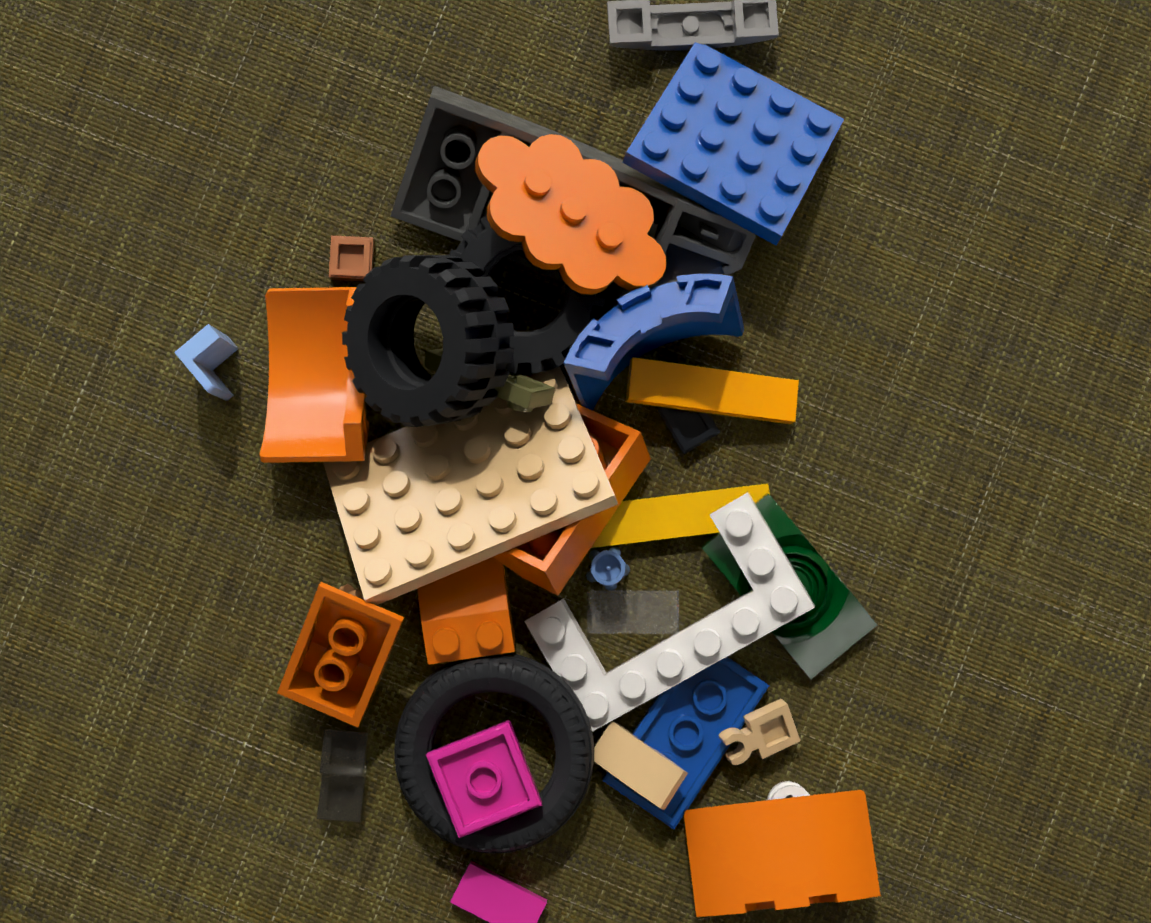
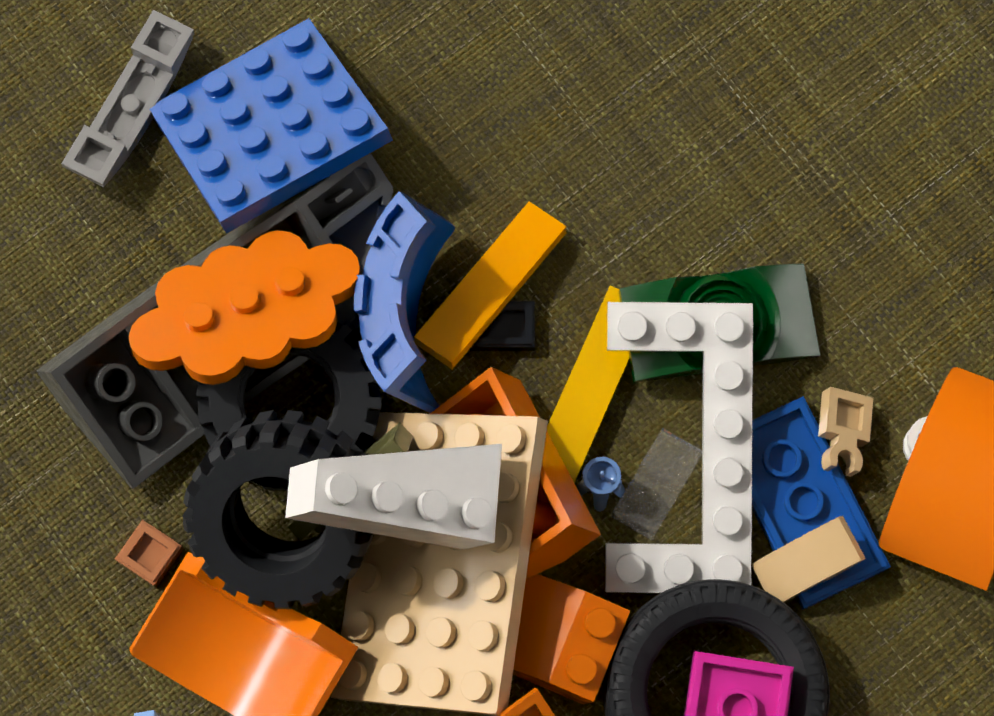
camera: 60 degrees left, 10 degrees down
none -> white wedge [285,444,502,549]

